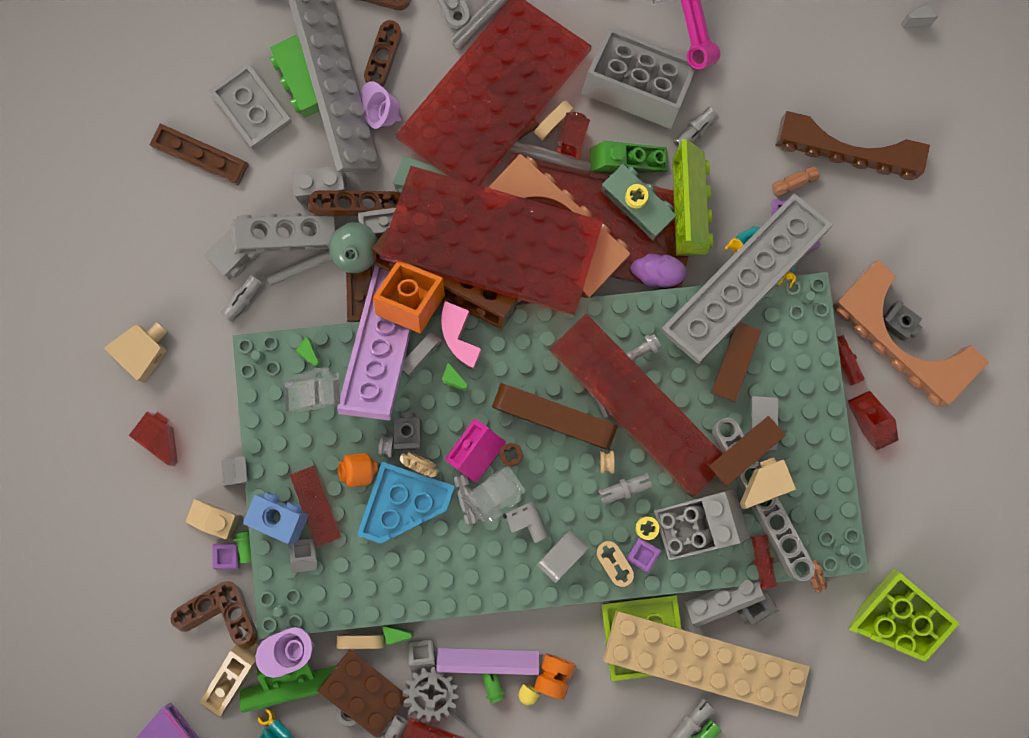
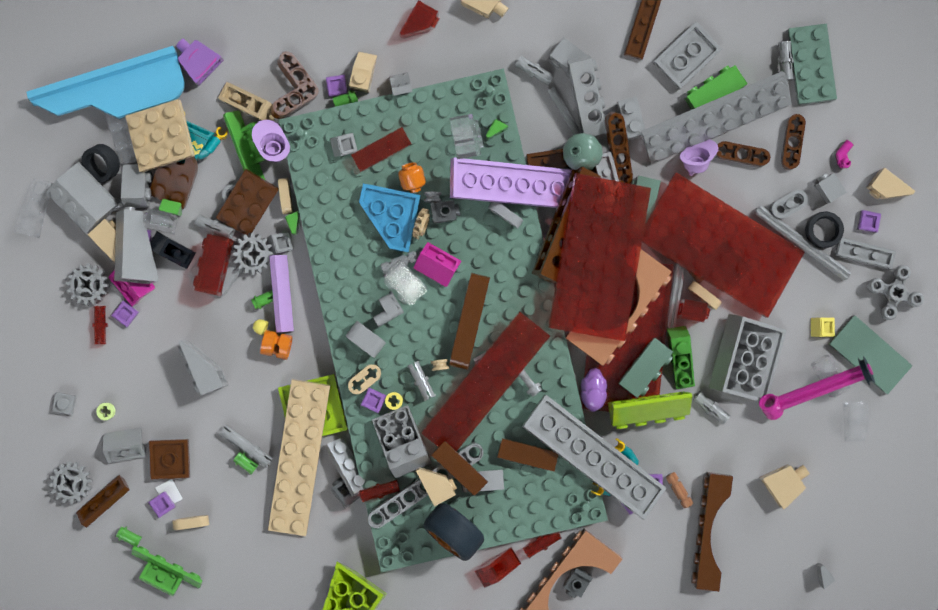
camera: 80 degrees right, 5 degrees up
medium blue brick [243,492,309,544] -> none
orange brick [373,260,445,334] -> none
bright pink brick [441,301,482,370] -> none
bright green slope [442,363,468,391] -> none
reddish brown bush [499,443,523,467] -> none
light yellow bush [625,184,649,209] -> none
nougat axle [810,560,827,593] -> none
none -> black wheel [423,503,484,561]
none -> tan torso [759,464,810,509]

